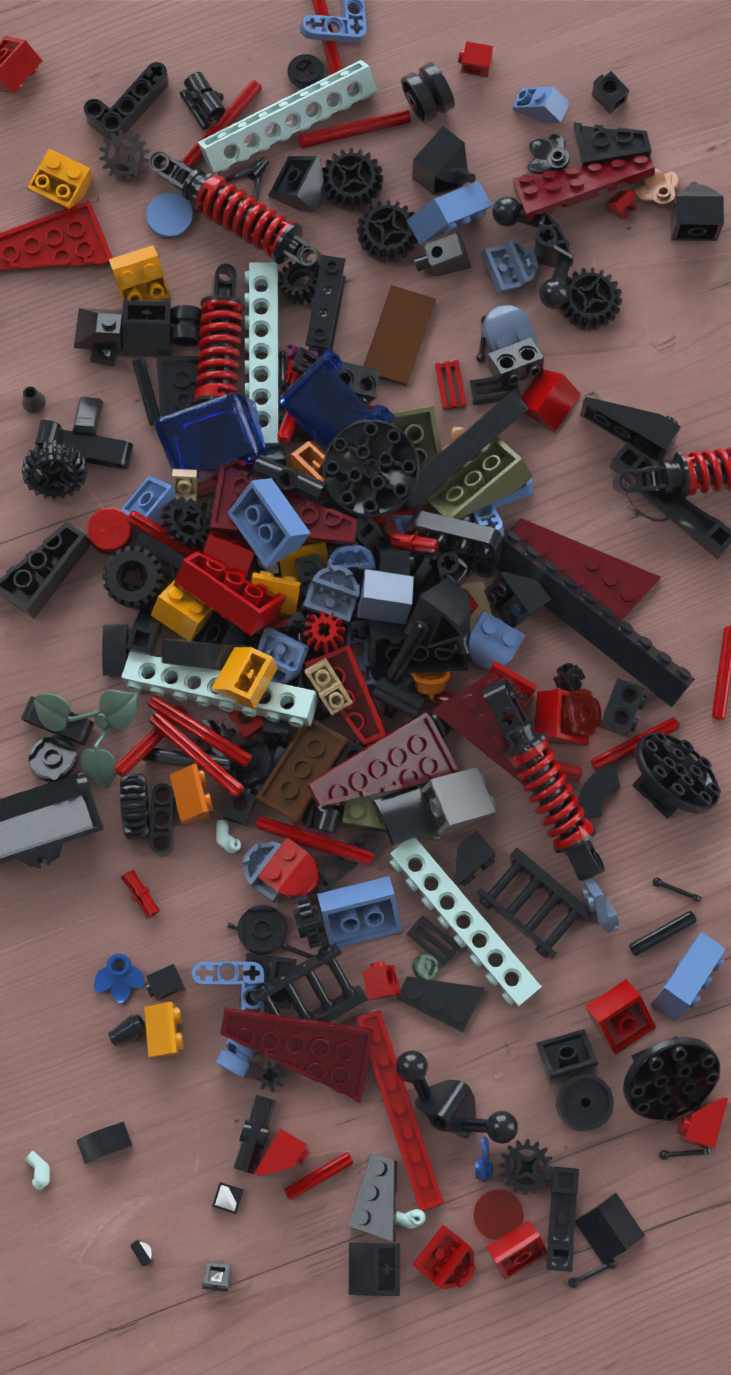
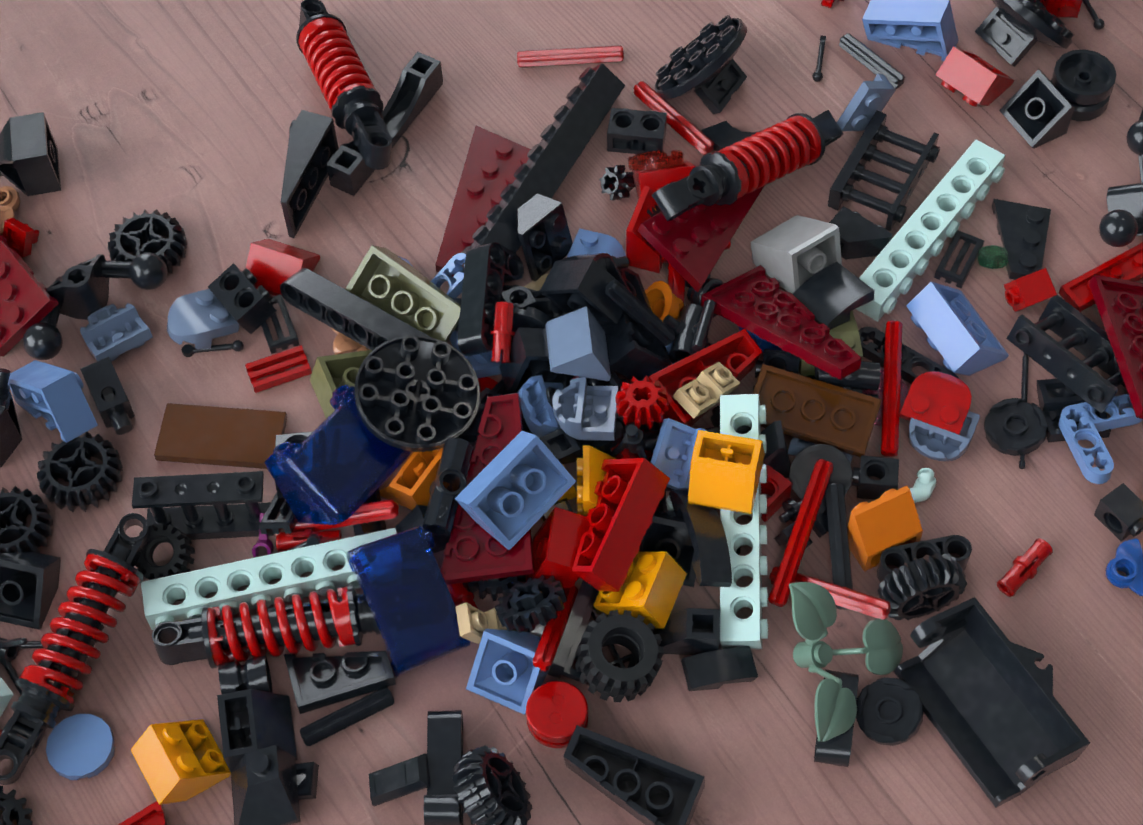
camera: 100 degrees left, 20 degrees down
red axle [149,712,244,797] -> none
black gear [293,894,324,949] -> none

